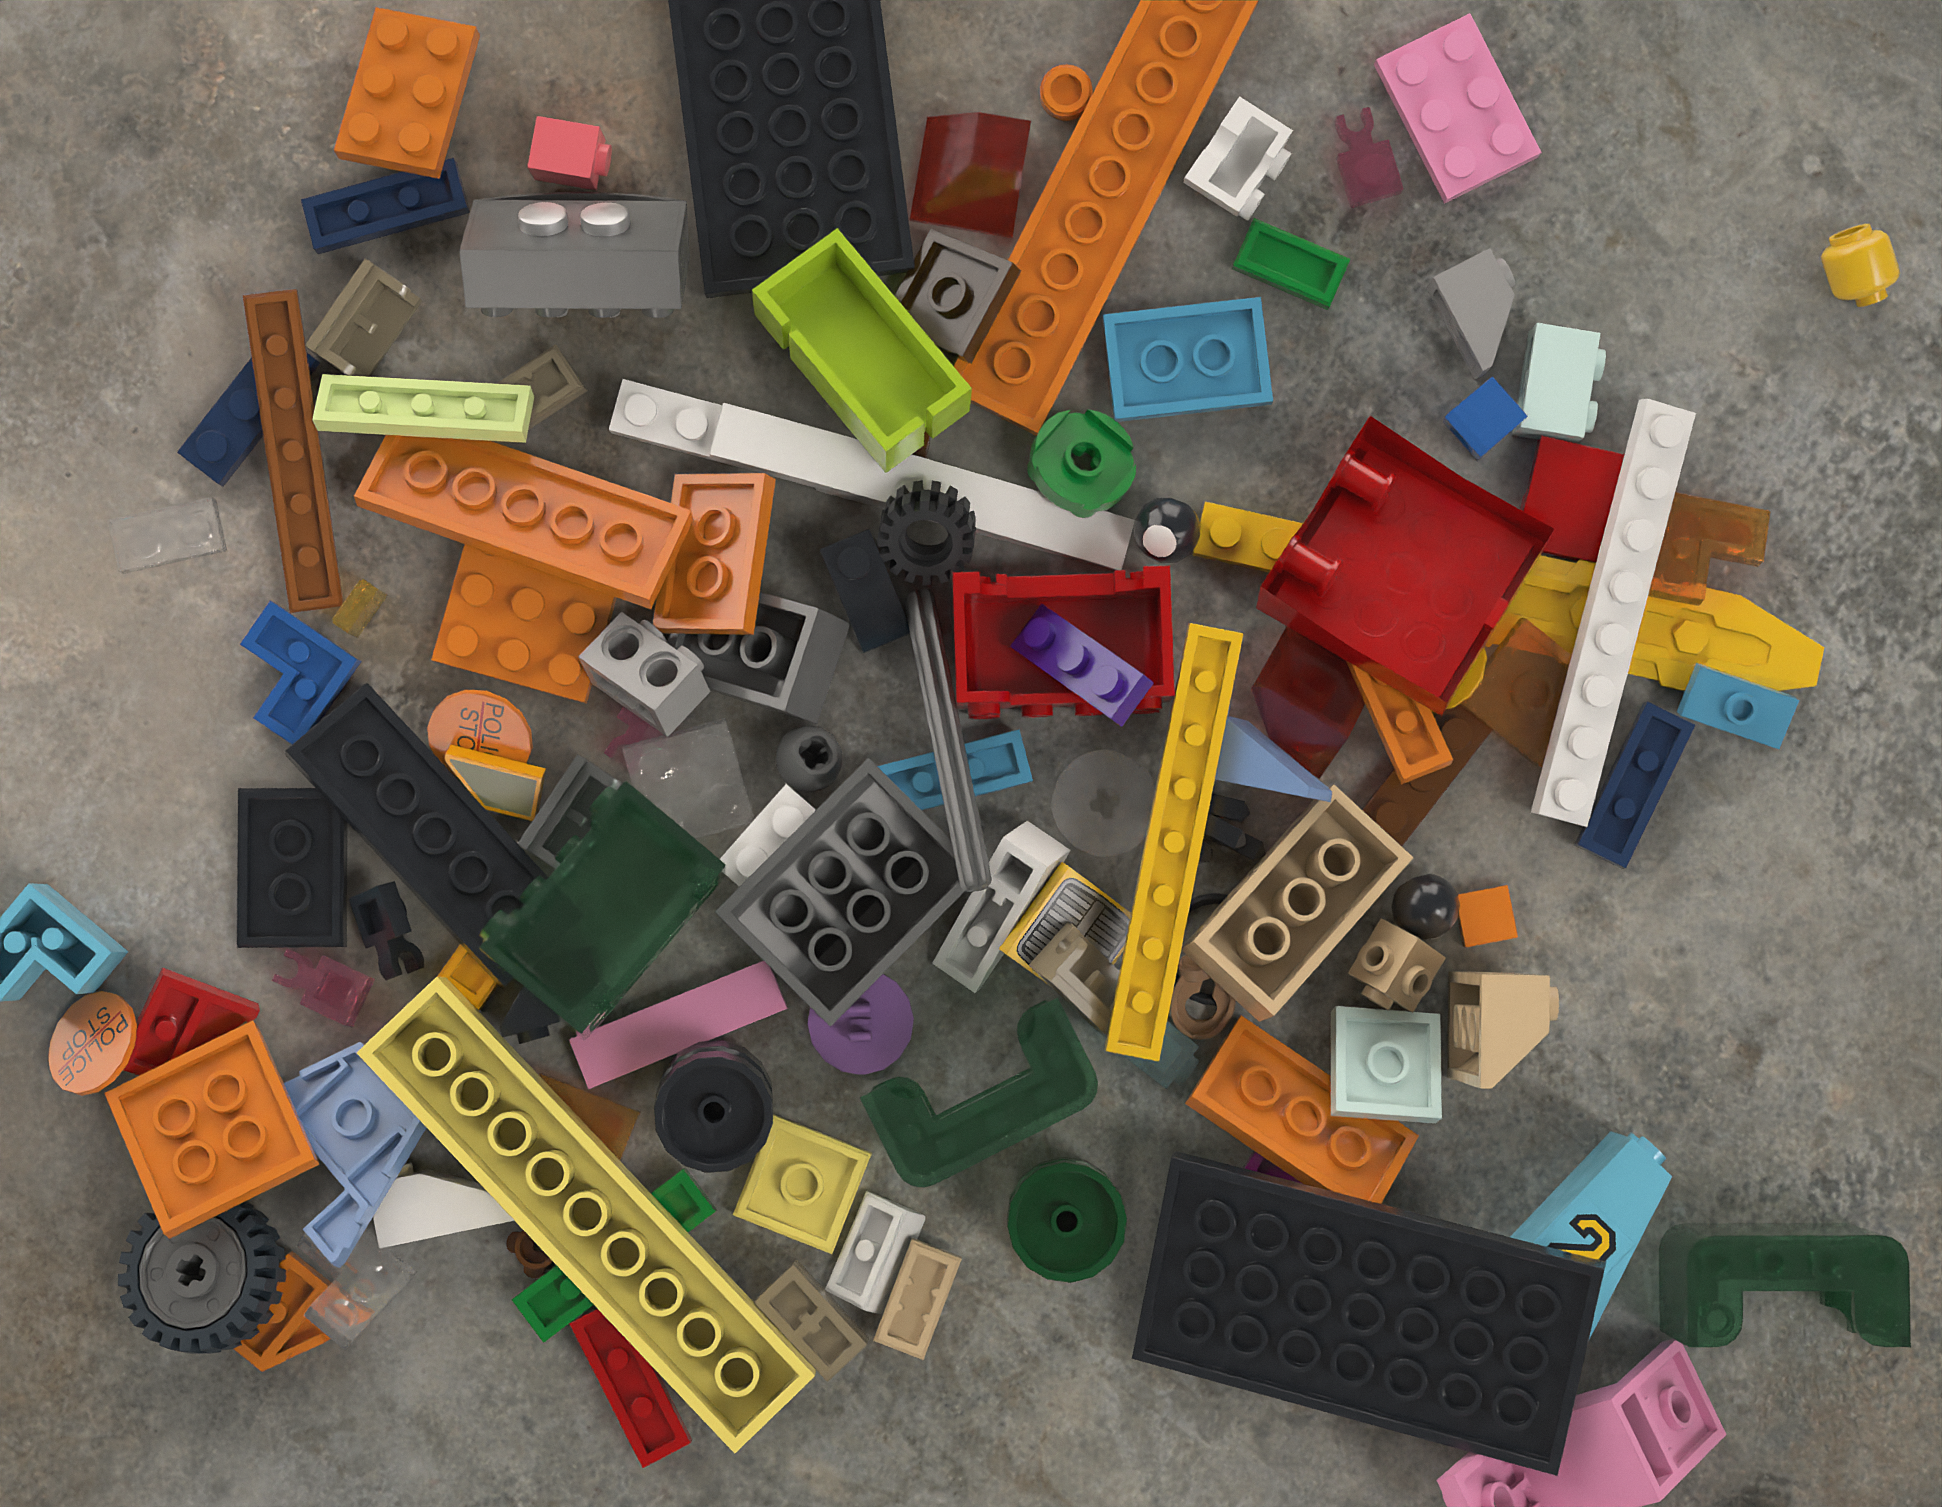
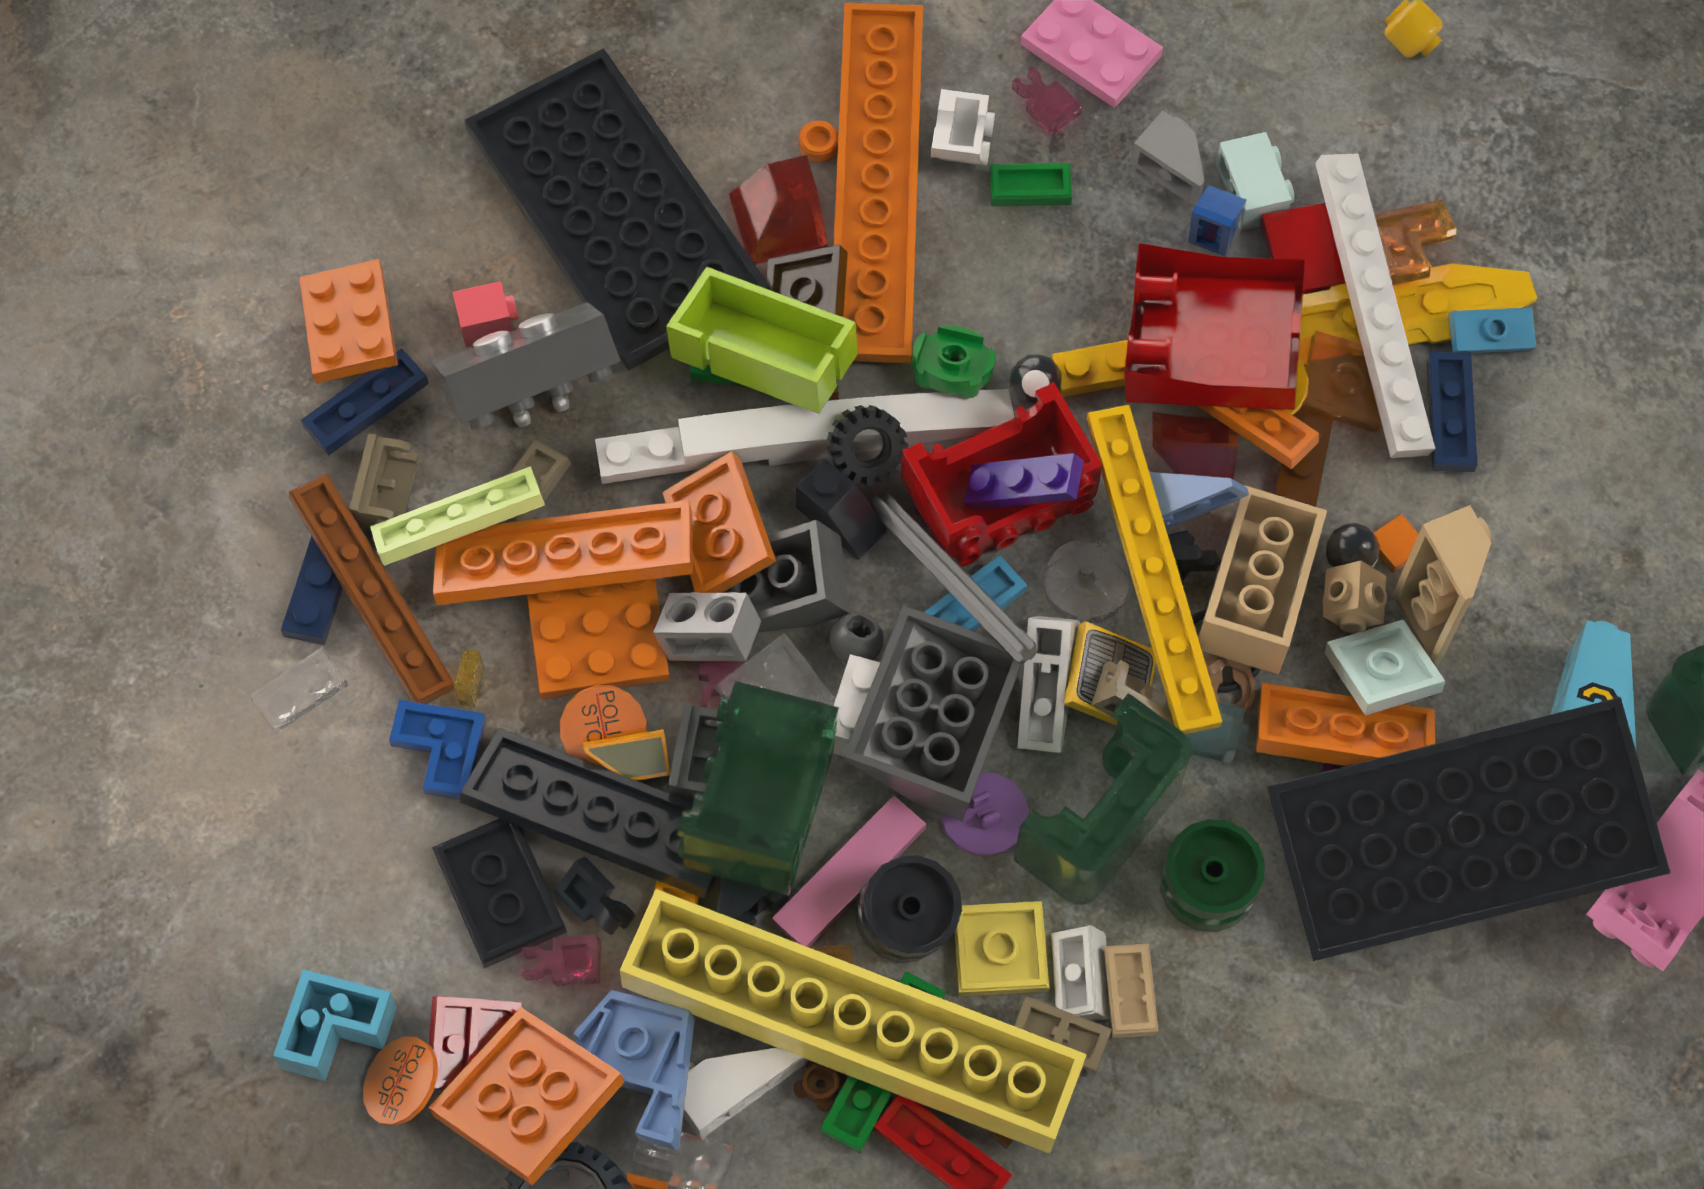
camera: 30 degrees left, 20 degrees down
dark azure plate [1102,297,1273,422] -> none

